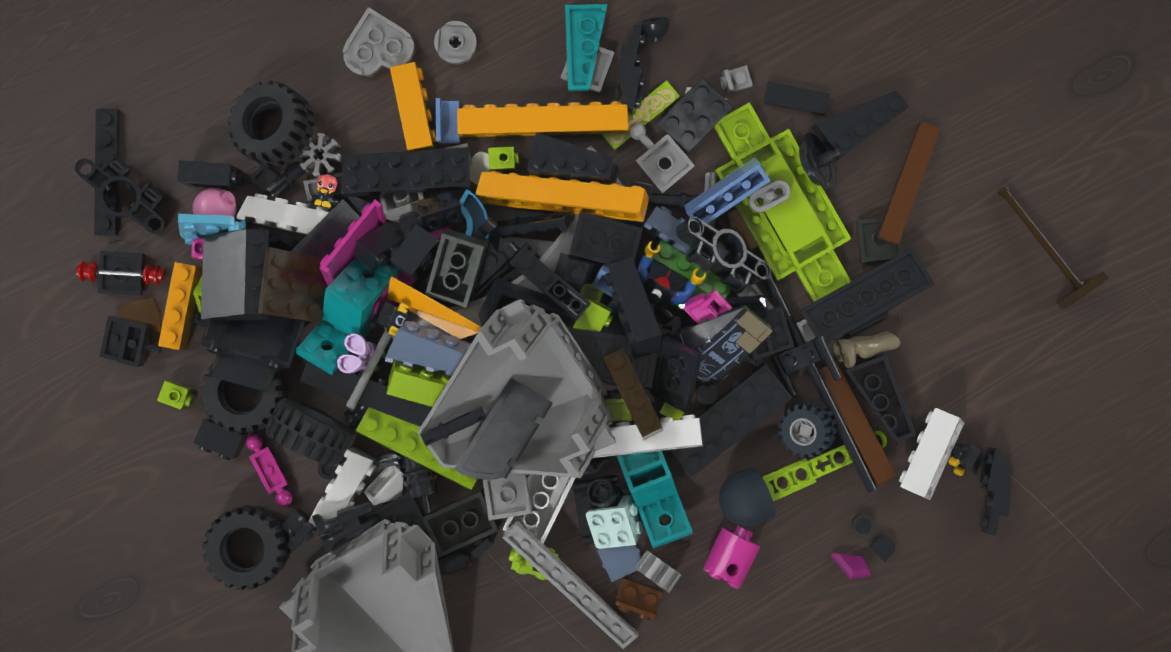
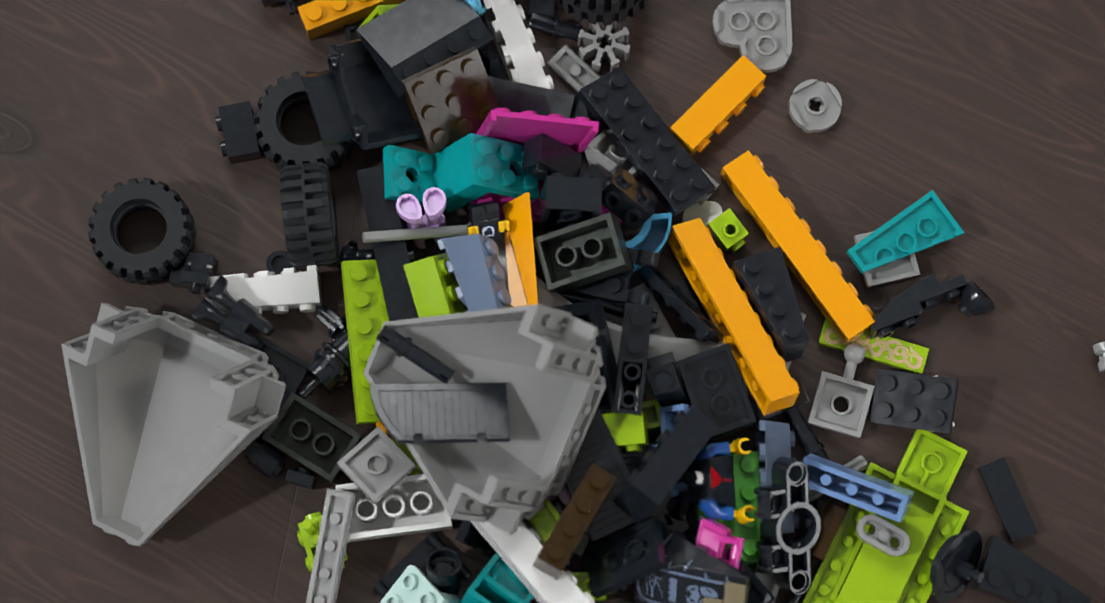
camera: 50 degrees right, 10 degrees down
lime brick [157,380,195,410] -> none
dark pink plate [246,434,292,507] -> none
animal [312,174,340,209] -> none
white slope [364,466,403,505] -> none
medium blue panel [436,98,460,145] -> none
light grey bracket [720,65,753,94] -> none

